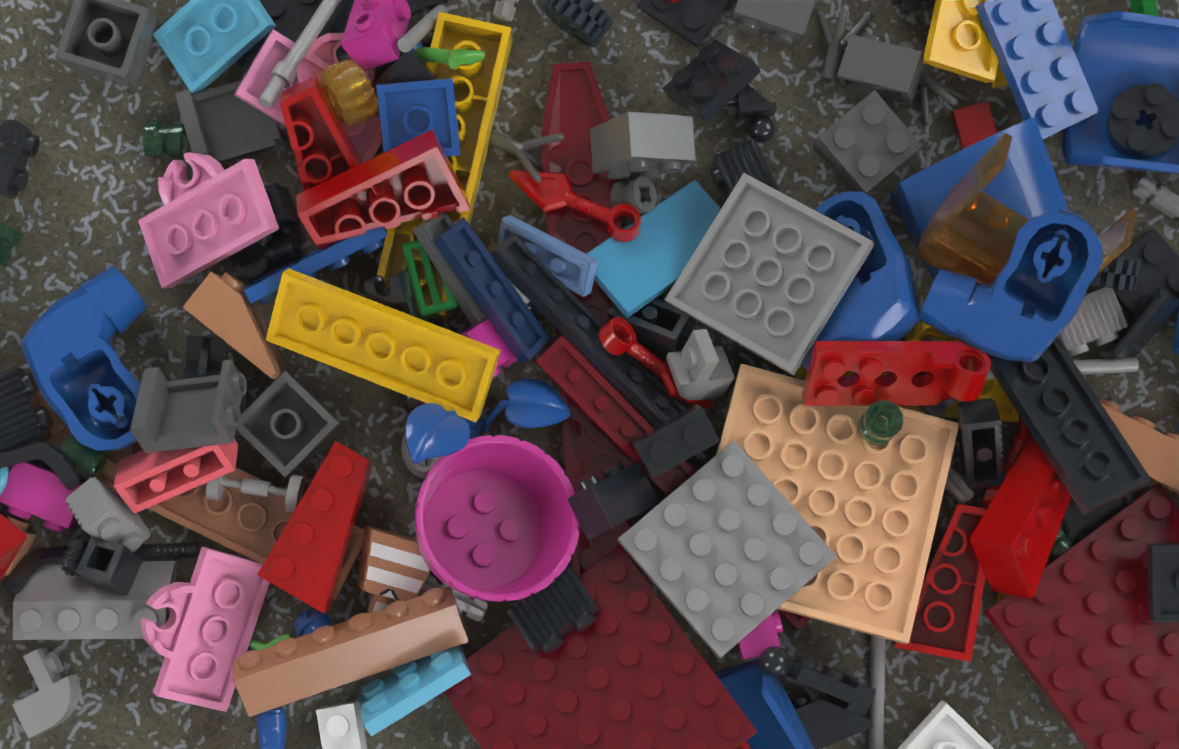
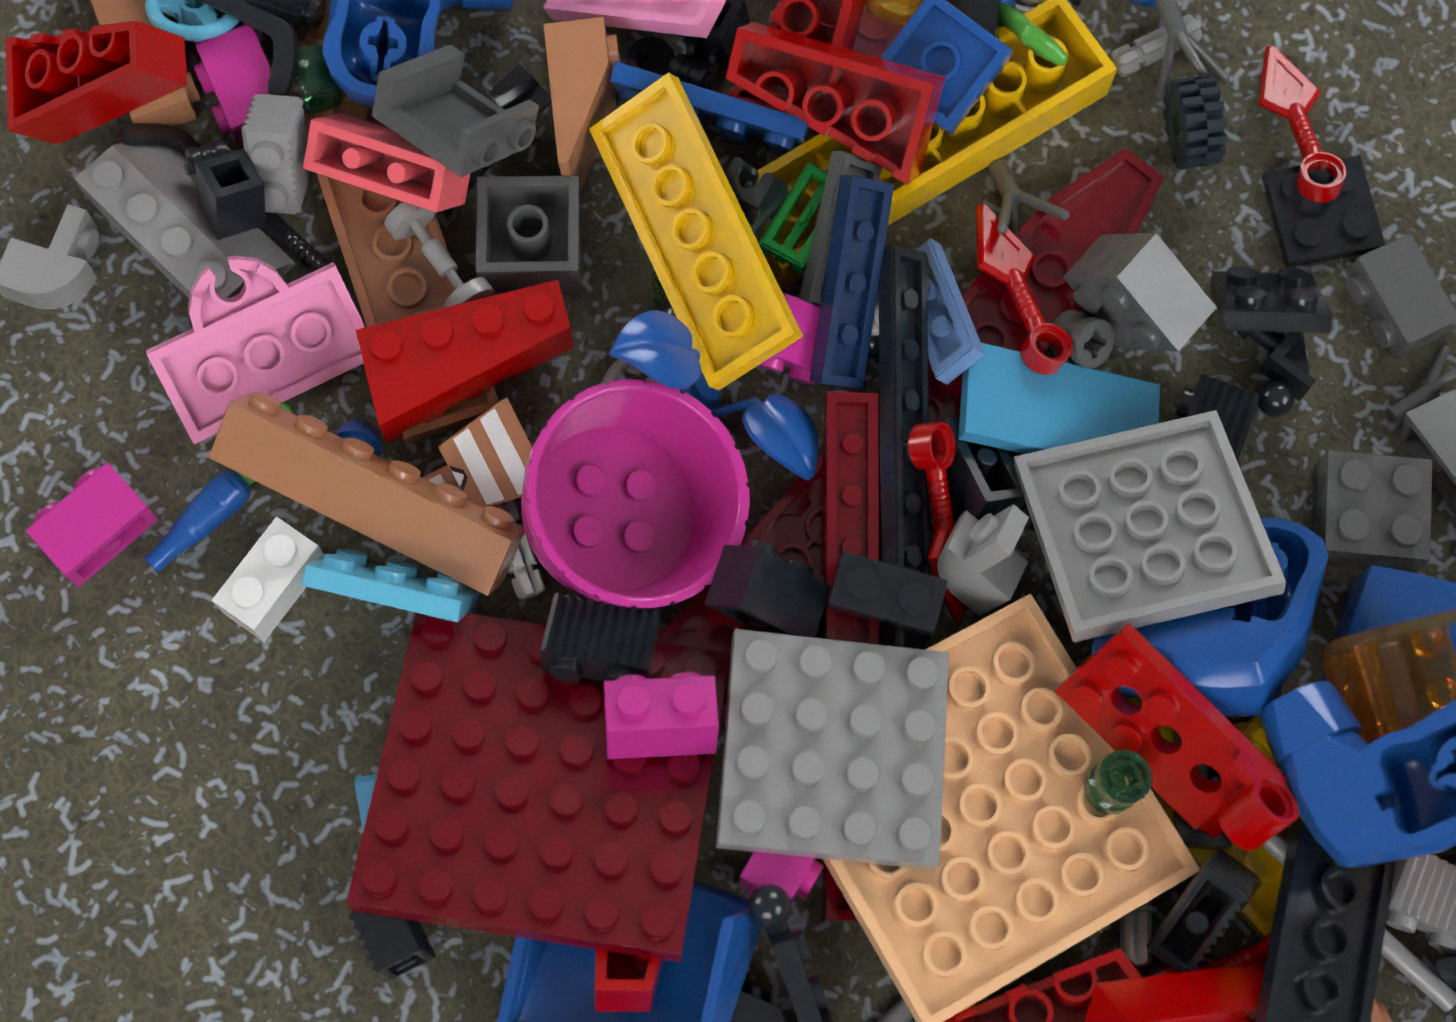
camera: 45 degrees right, 10 degrees down
none -> dark pink brick [604,672,719,759]

